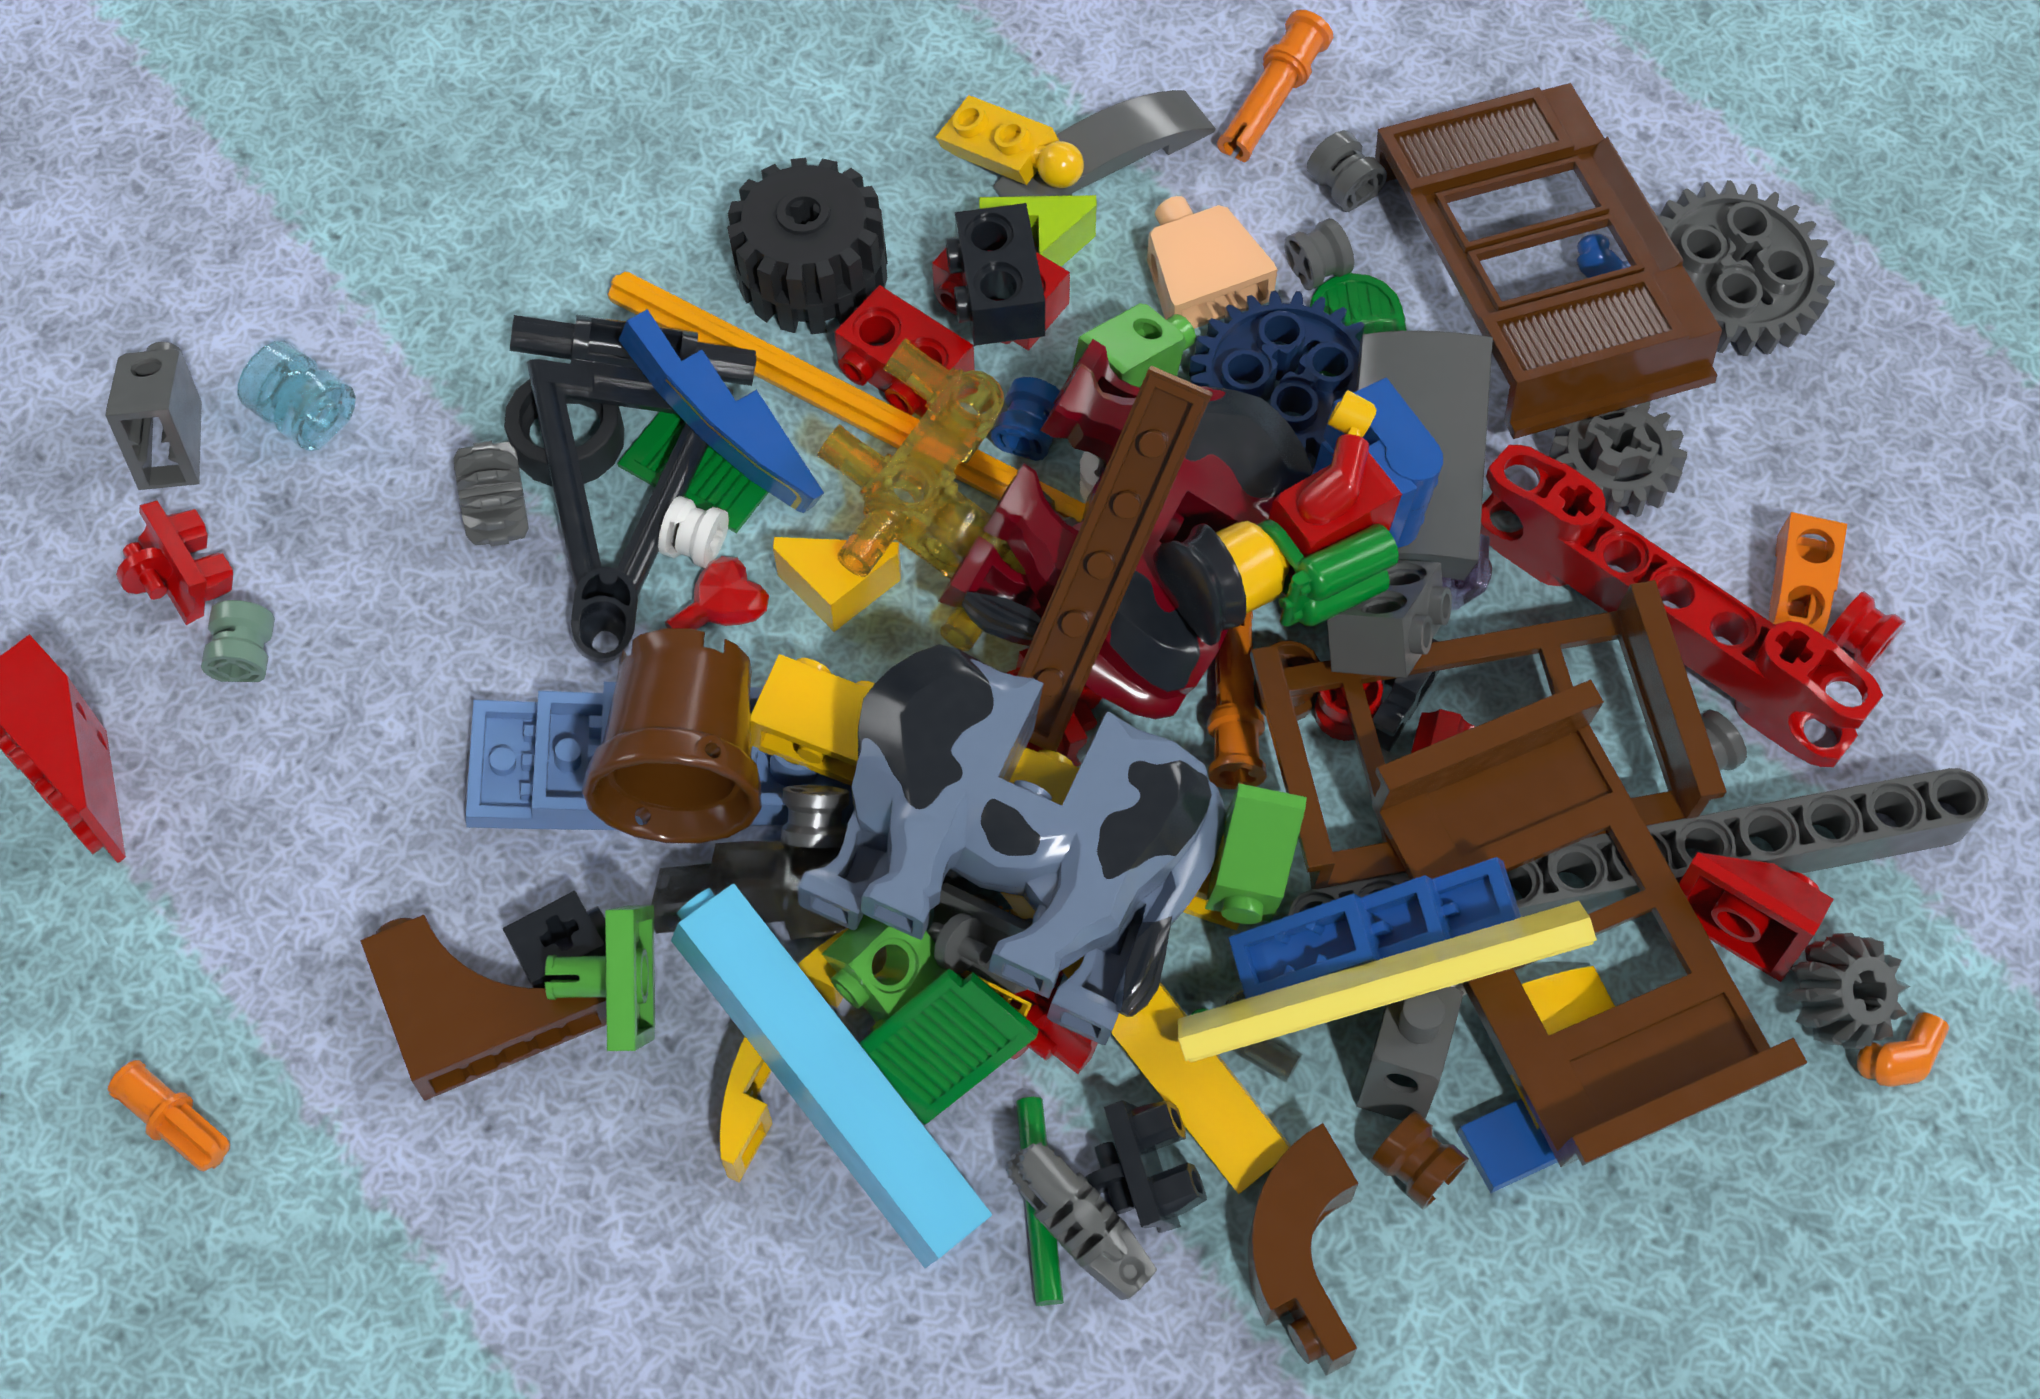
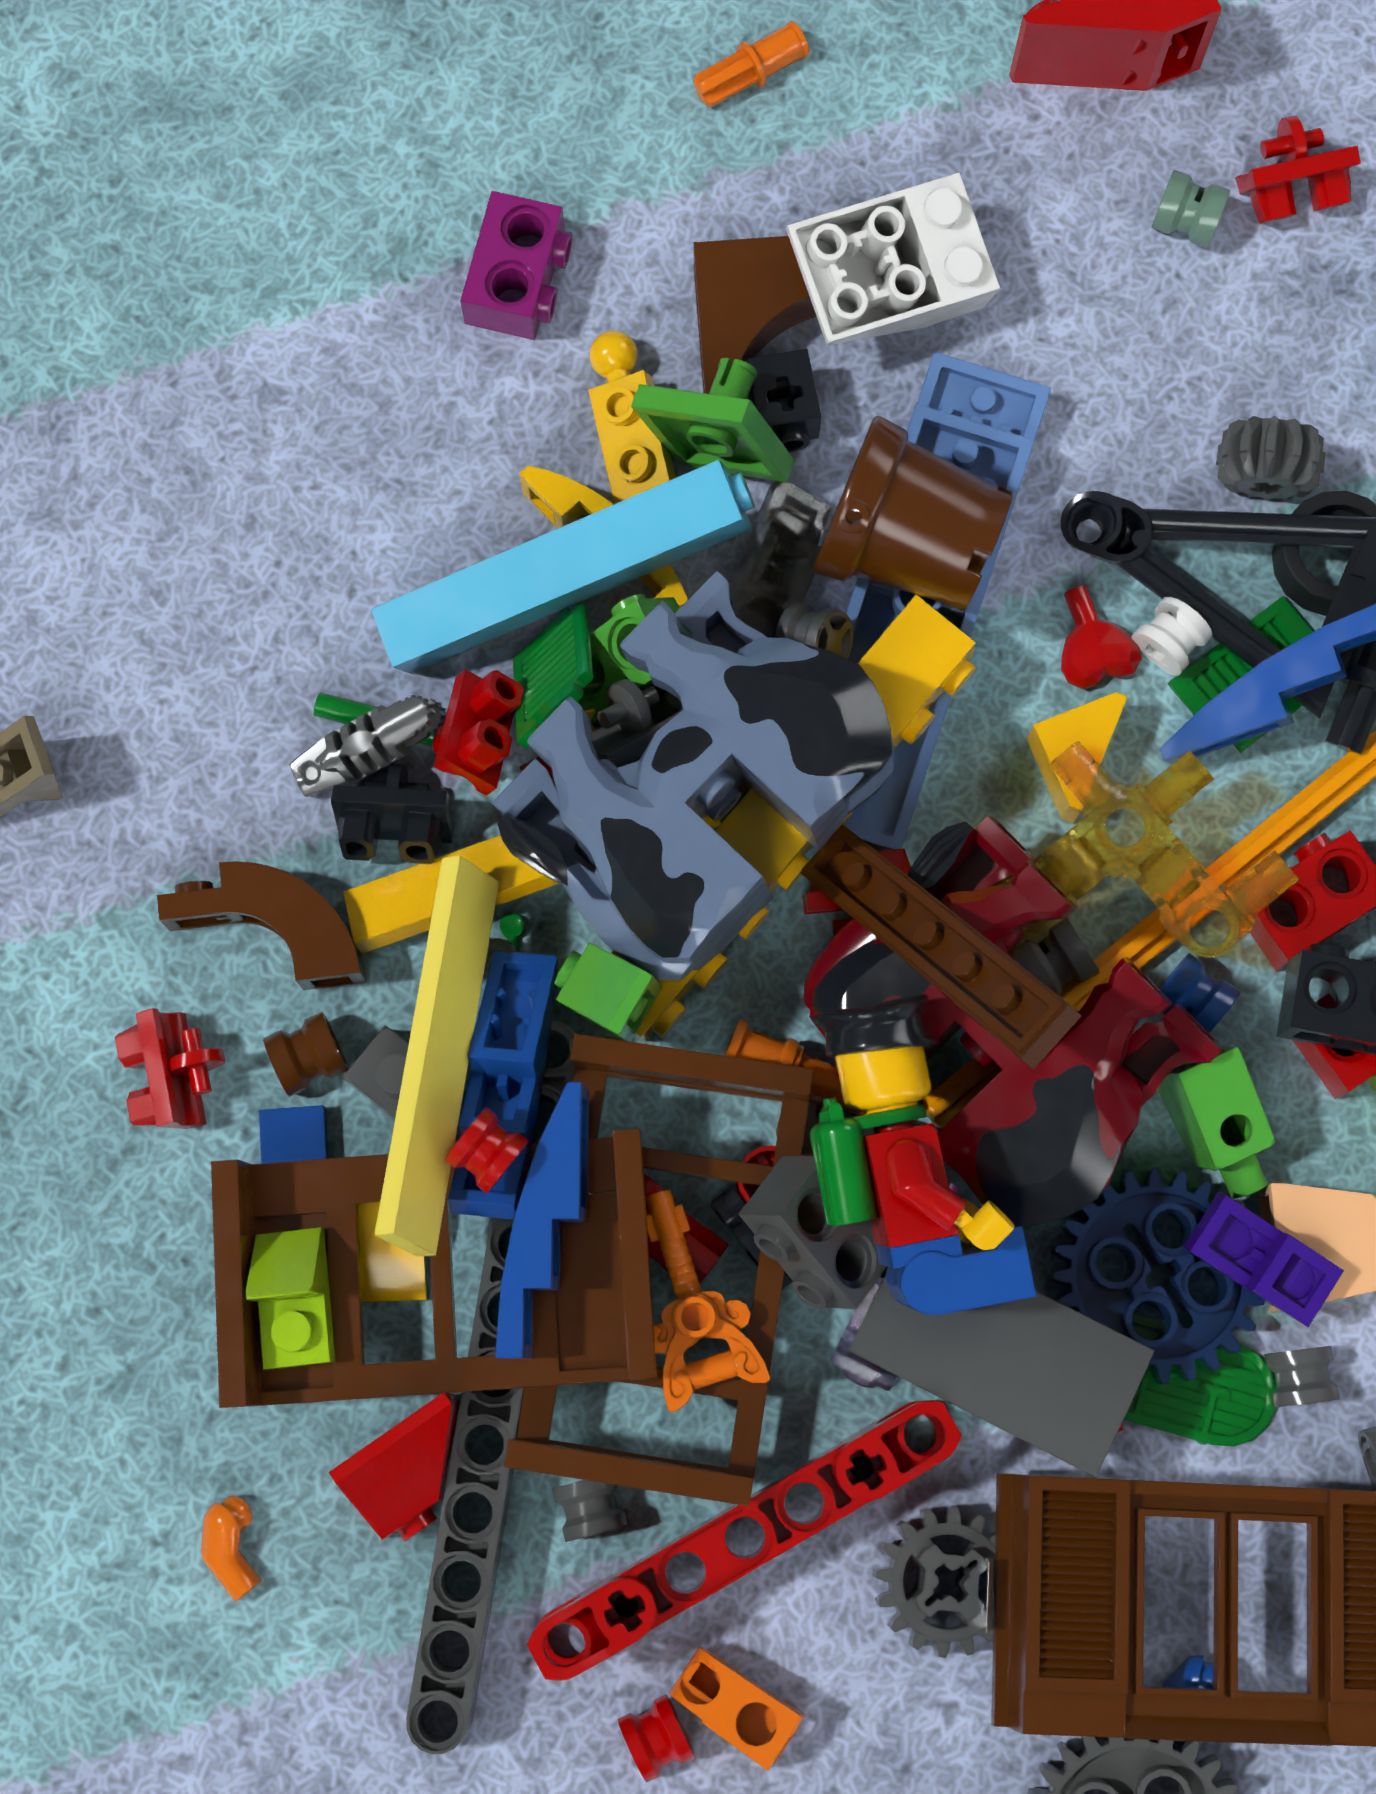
camera: 110 degrees right, 15 degrees up
dark grey gear [1787,933,1911,1049] -> none
none -> red hips [114,1008,226,1129]
none -> lime slope [246,1227,336,1370]
none -> red hips [432,669,524,796]
none -> red wheel [444,1107,529,1194]
none -> magenta brick [460,191,573,340]
none -> blue slope [495,1082,589,1359]
none -> yellow plate [588,330,676,504]
none -> orange piece [645,1190,770,1412]
none -> white slope [786,173,1000,345]
none -> white sticker [986,1559,994,1633]
none -> dark purple slope [1183,1192,1344,1327]

